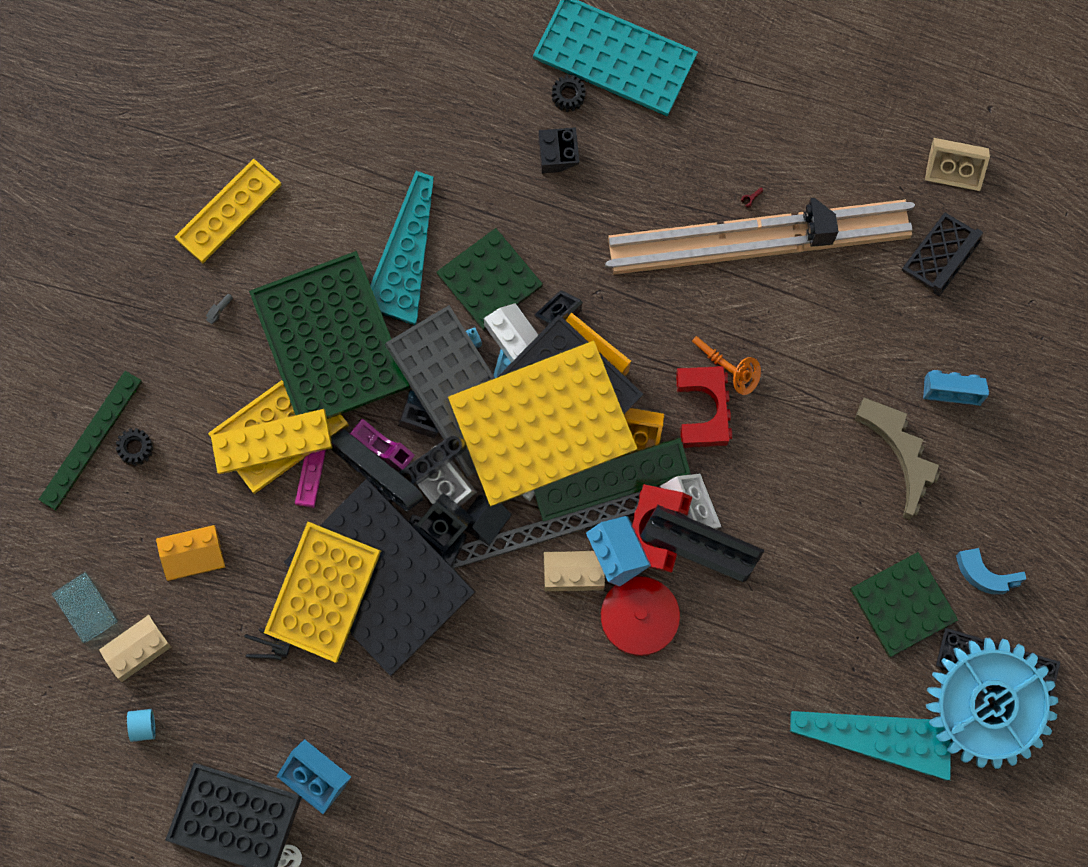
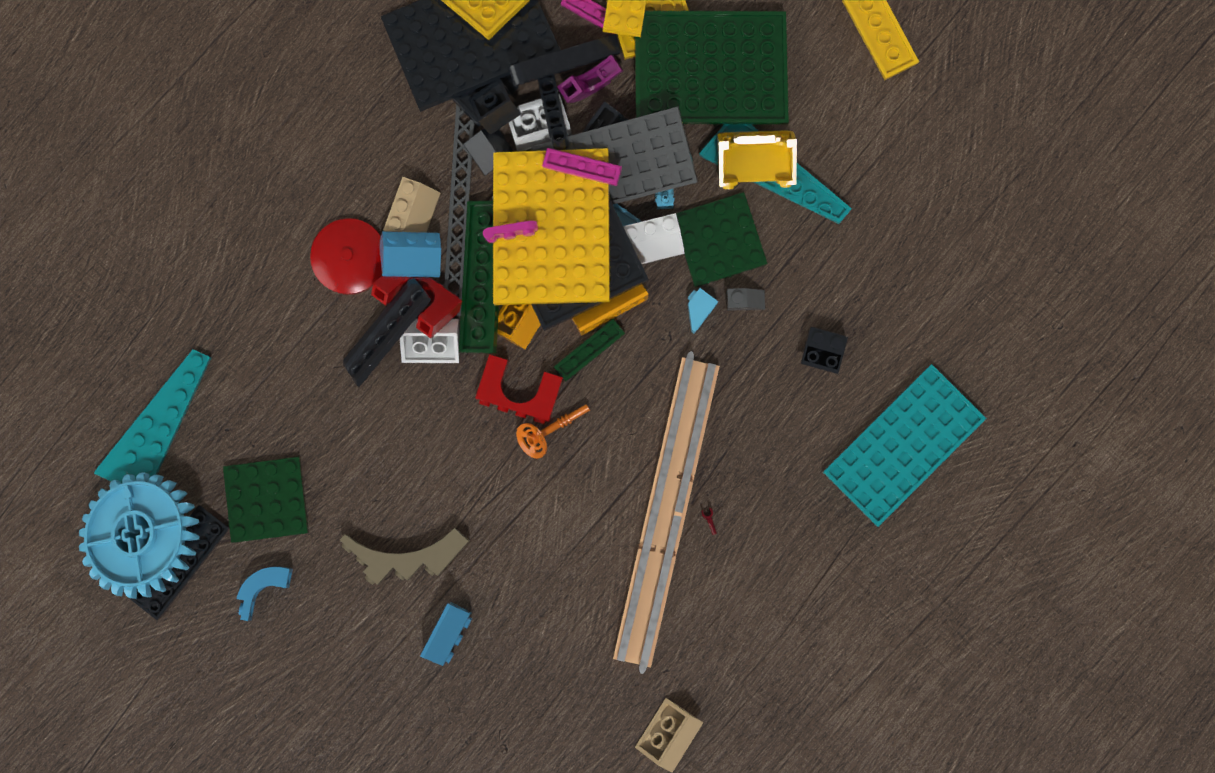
camera: 120 degrees right, 10 degrees up
black slope [534,290,583,327] -> none
black tyre [552,75,586,112] -> none
black slope [803,198,839,247] -> none
black fence [902,212,983,297] -> none
none -> dark pink plate [483,221,538,243]
none -> dark pink tile [542,148,622,186]
none -> dark green plate [554,319,625,382]
none -> medium azure slope [687,288,718,334]
none -> yellow windscreen [717,130,797,189]
none -> dark grey slope [726,288,765,311]

